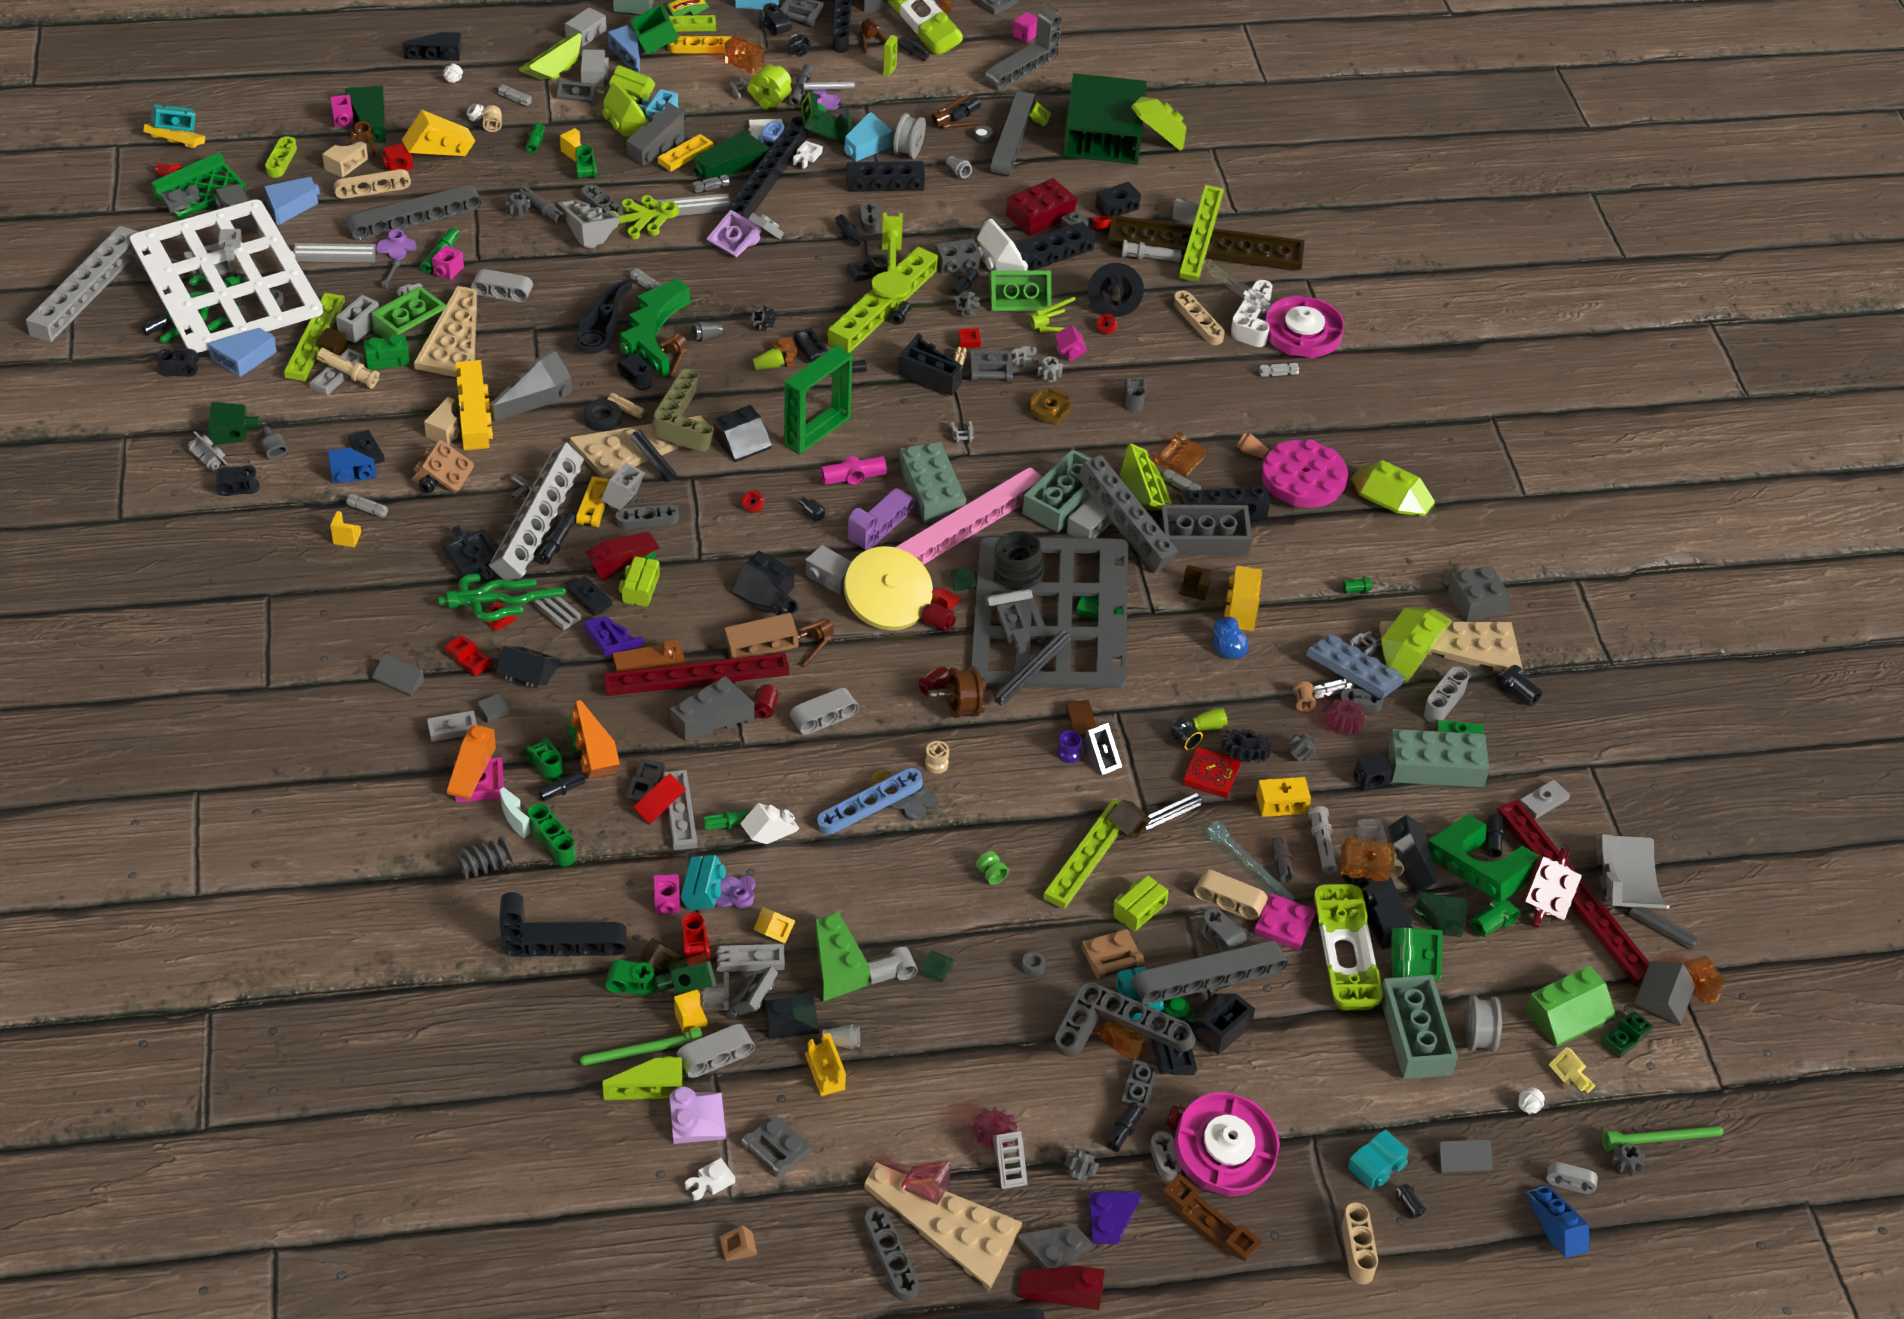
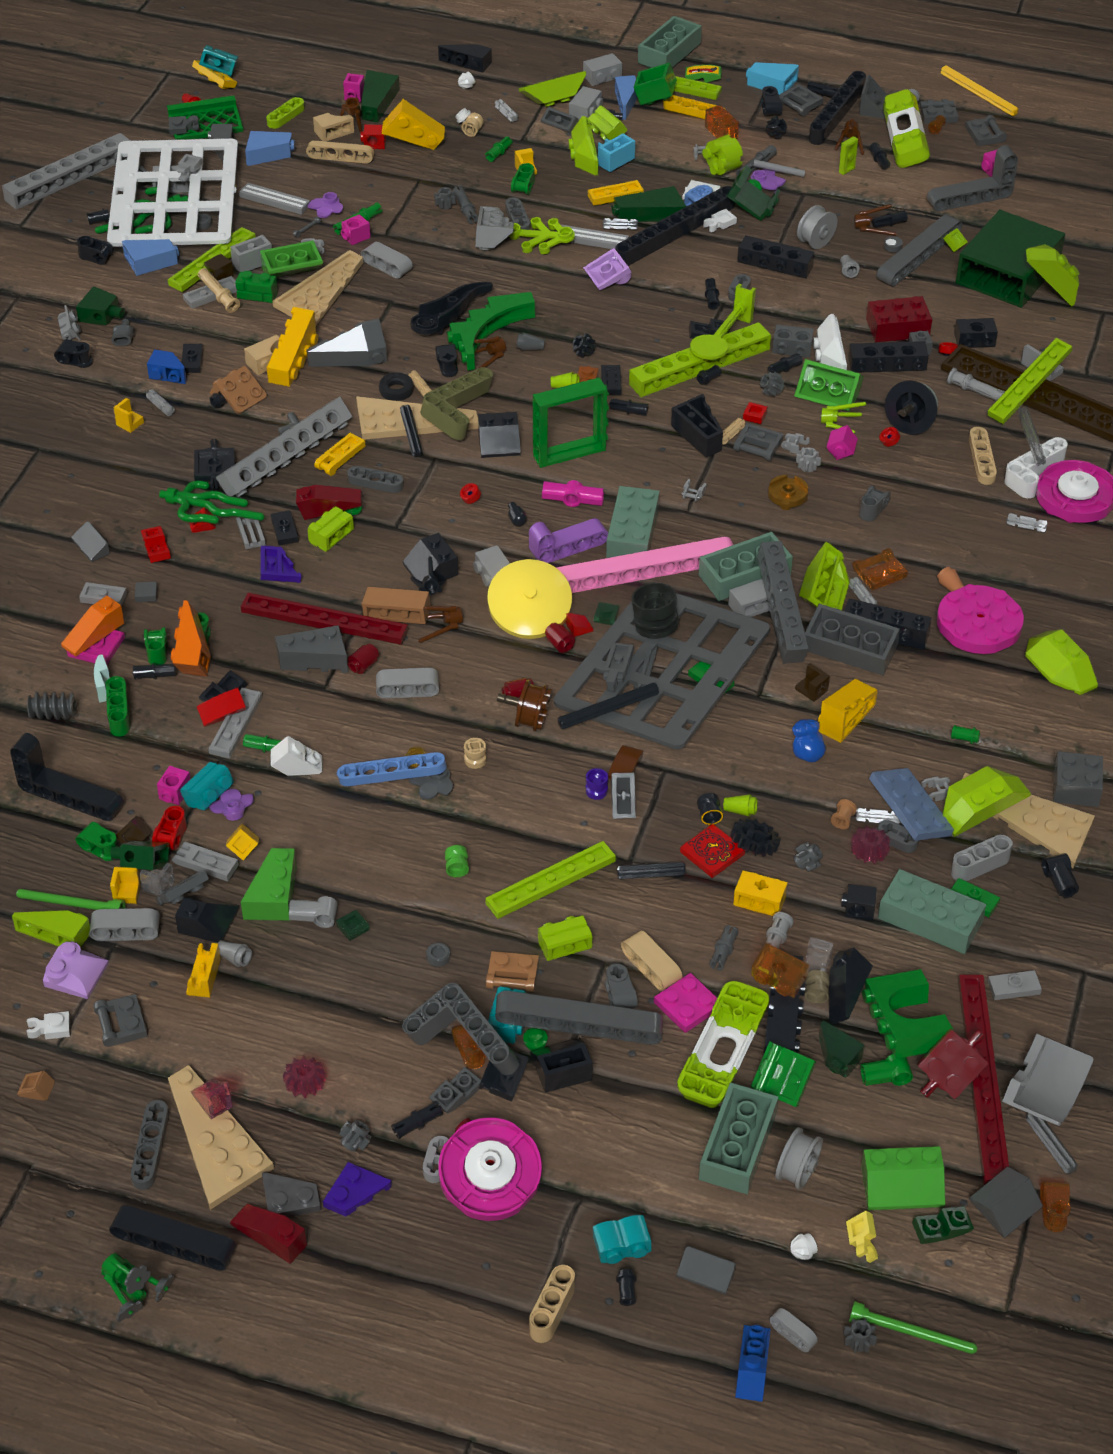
camera: 30 degrees right, 0 degrees up
dark grey beam [346,185,482,240] -> none
black slope [497,646,561,688] -> none
black pin [537,512,576,565] -> none
light grey brick [602,463,645,510] -> none
dark orange hinge [613,639,685,672] -> none
dark grey wedge [626,102,685,166] -> none
light grey axle [630,268,661,290] -> none
light grey plate [749,212,784,239] -> none
medium azure slope [844,112,893,161] -> none
light grey tile [985,588,1033,606] -> none
light grey slope [993,1131,1028,1189] -> none
dark brown panel [1109,799,1152,838] -> none
reddish brown slope [1162,1173,1262,1261] -> none
clear light blue piece [1207,820,1294,901] -> none
black axle [1486,813,1505,857] -> none

